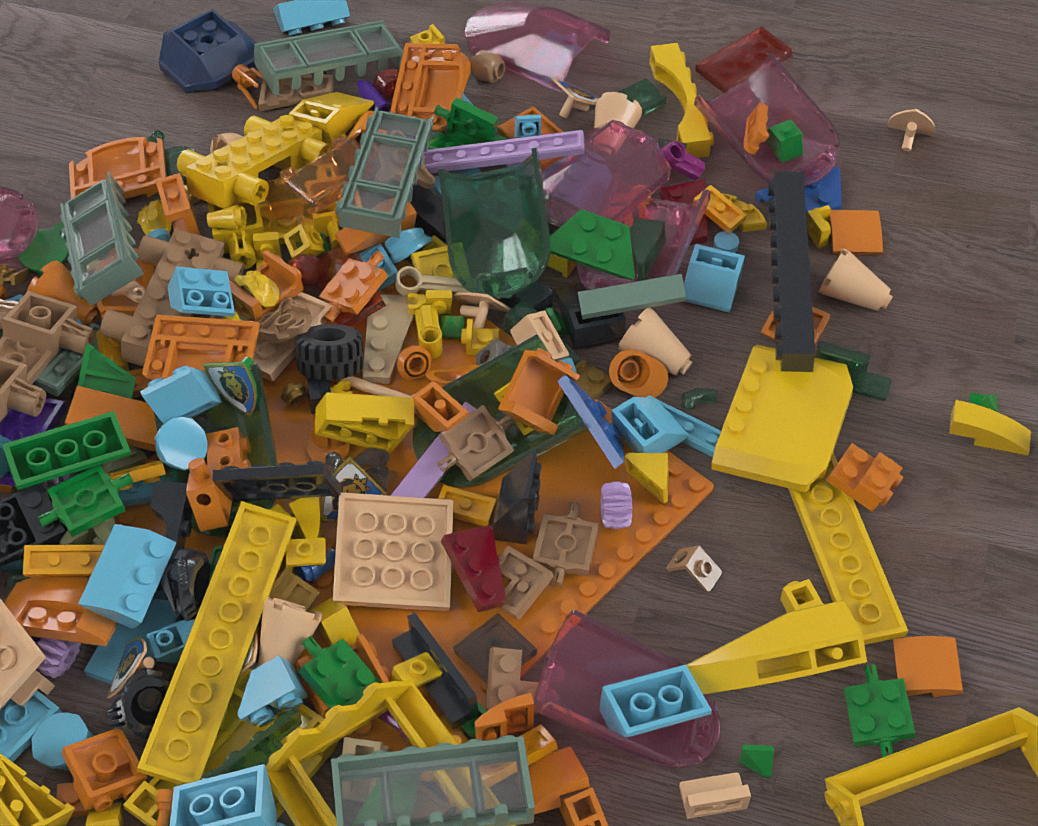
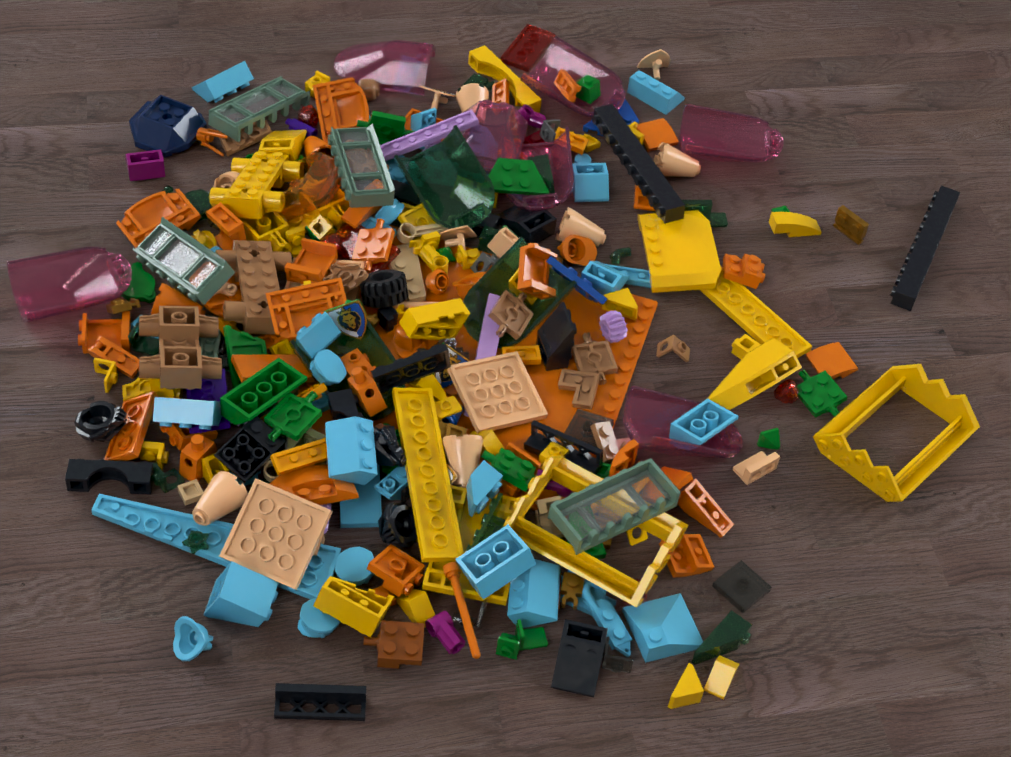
camera: 30 degrees left, 5 degrees down
shield [107,638,155,699] -> none
medium azure slope [167,267,235,317] -> none
yellow cone [207,205,246,230] -> none
yellow hat [234,270,280,308] -> none
orange slope [412,381,469,432] -> none
dark red wing [440,525,506,612] -> none
sand green tile [578,274,687,319] -> none
none -> magenta slope [125,149,165,181]
none -> orange plate [492,78,511,117]
none -> dark grey bracket [540,119,561,147]
none -> medium azure slope [627,70,685,115]
none -> clear pink windscreen [679,104,784,162]
none -> clear red cone [774,379,799,404]

